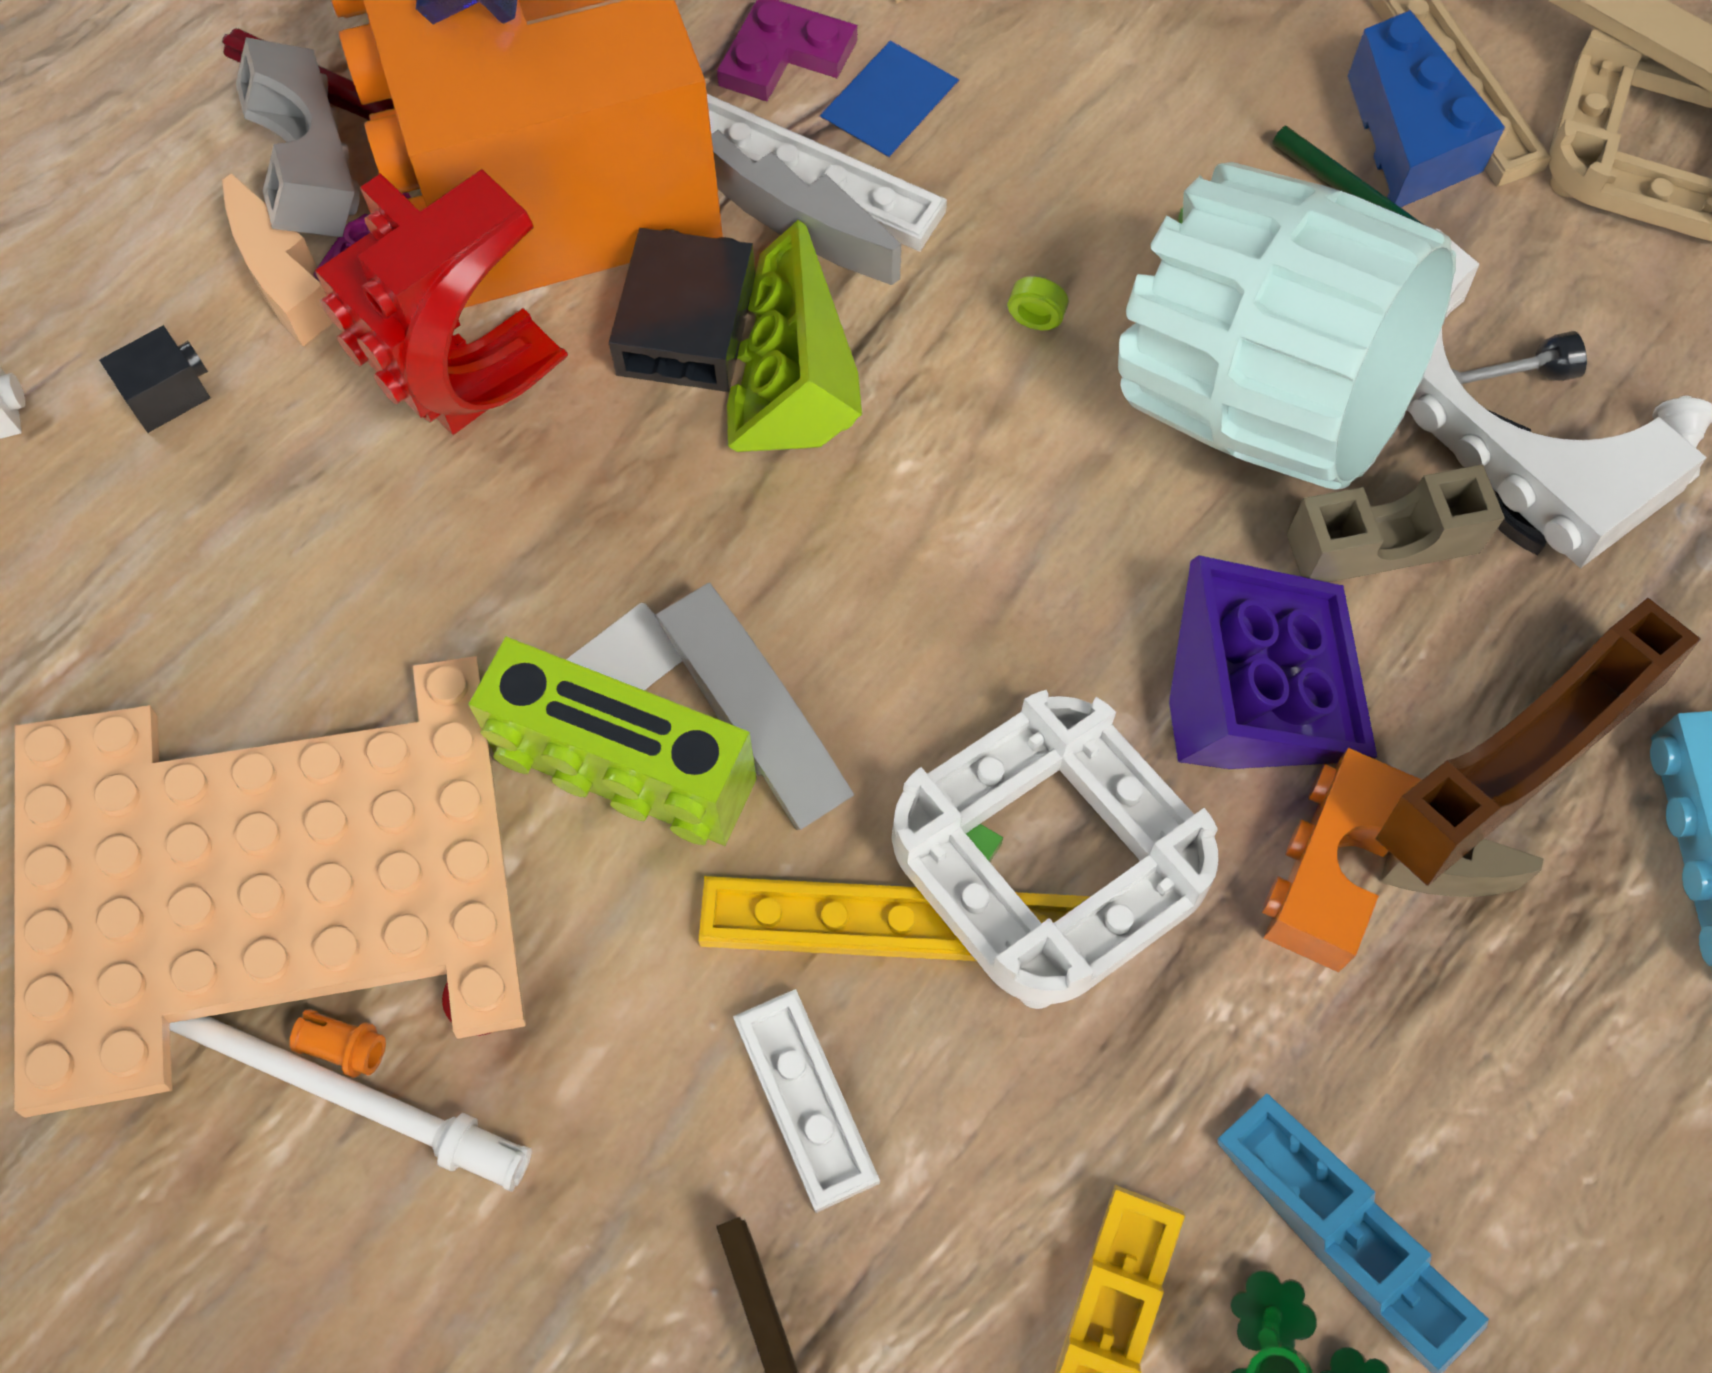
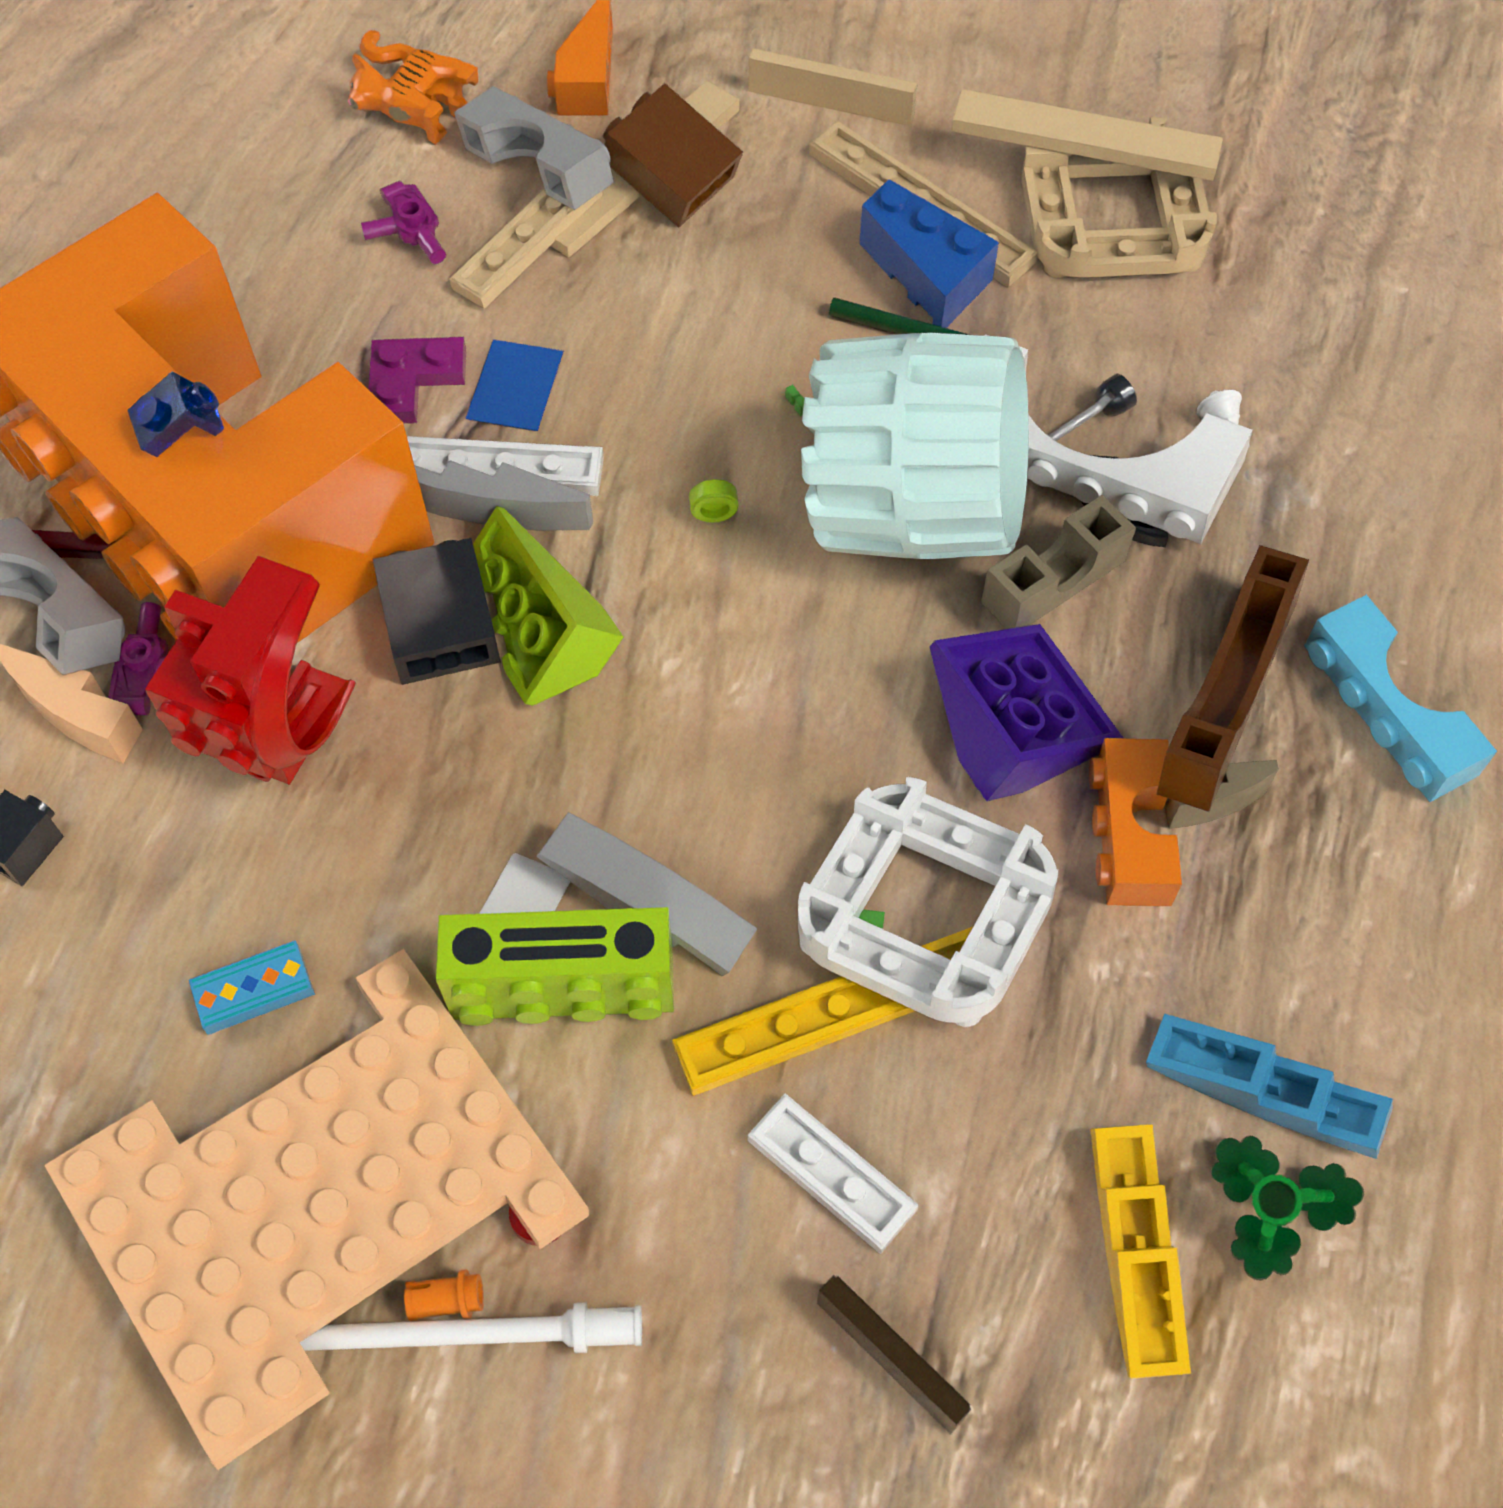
camera: 25 degrees left, 5 degrees down
none -> dark azure tile [189,940,315,1035]

